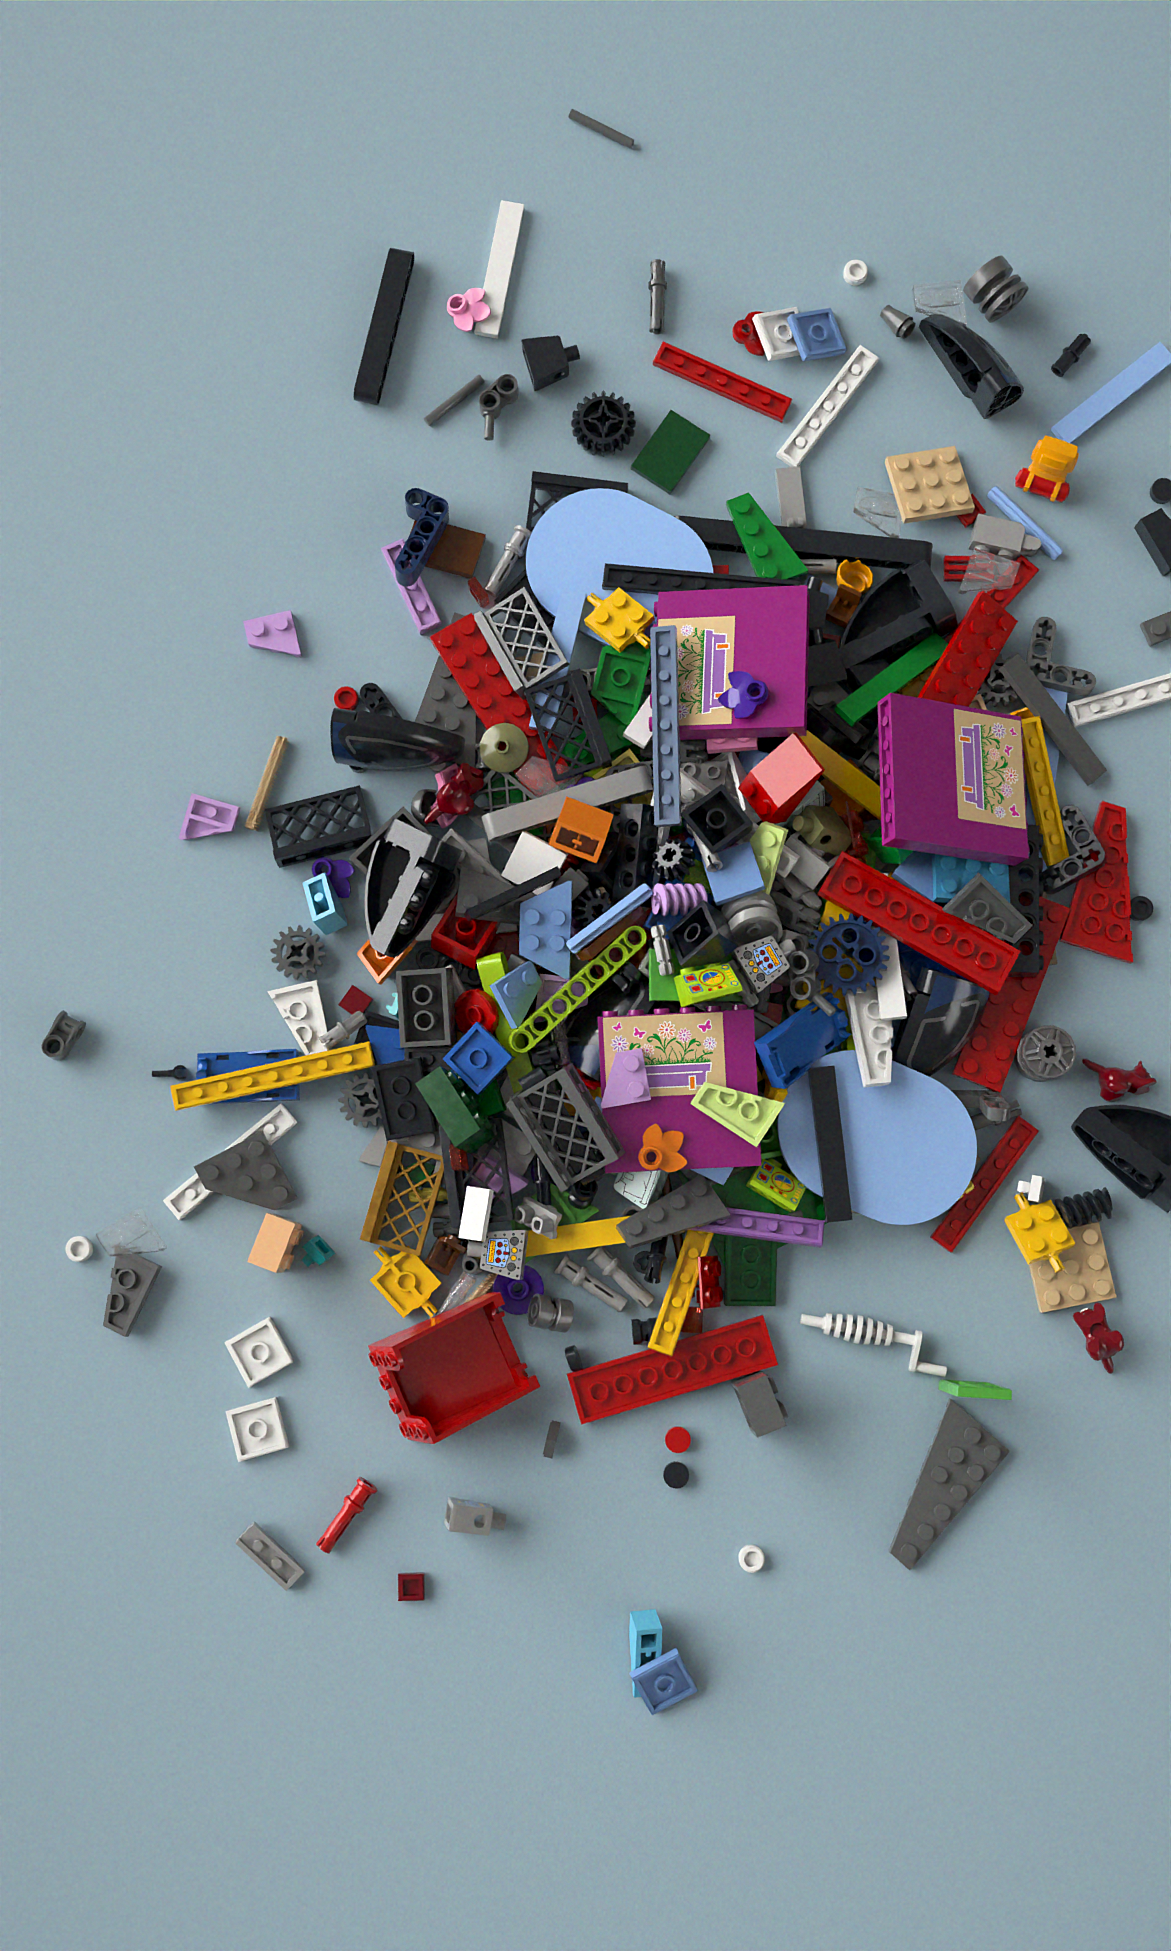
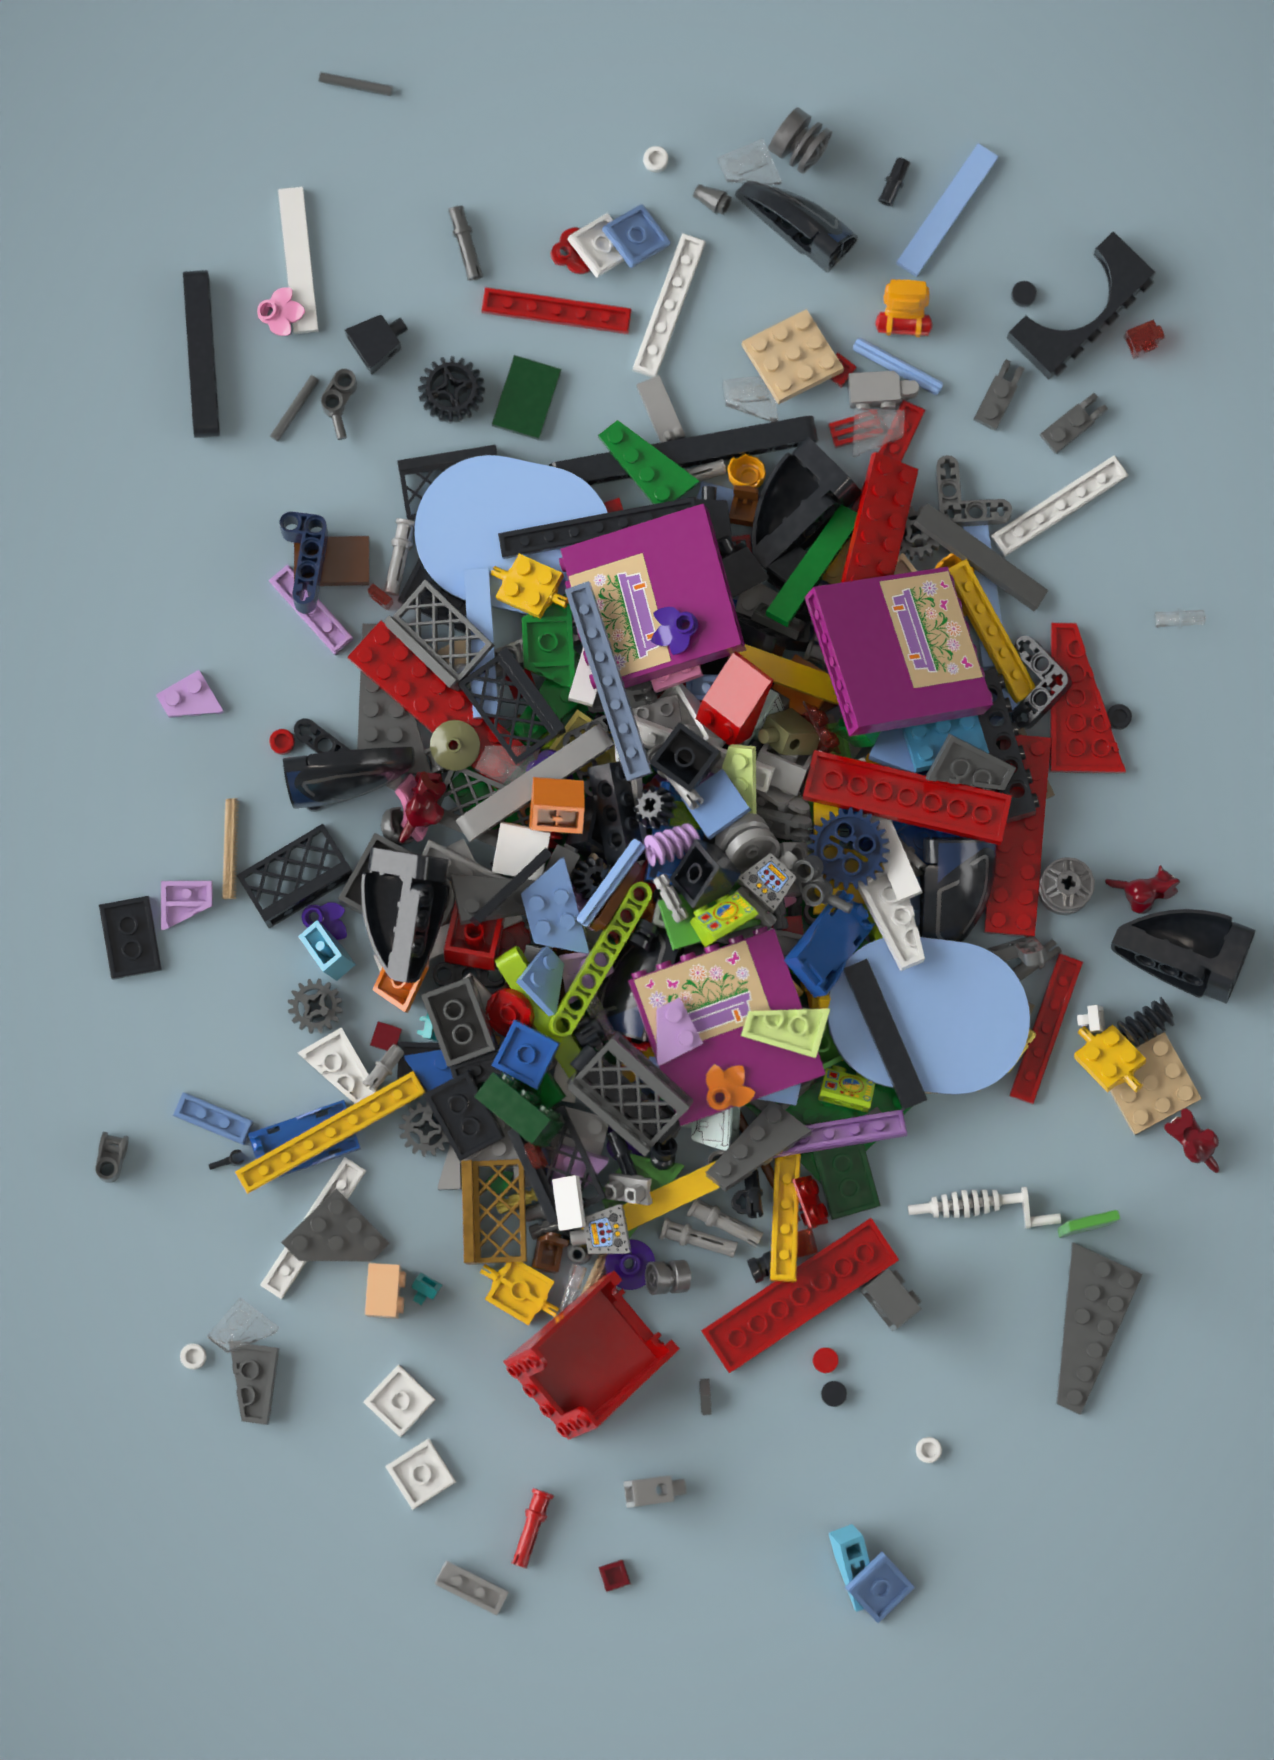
camera: 20 degrees left, 0 degrees up
black tile [565,1345,583,1372] -> none
none -> black tile [99,896,162,980]
none -> medium blue tile [173,1092,253,1145]
none -> dark grey hinge [973,359,1025,431]

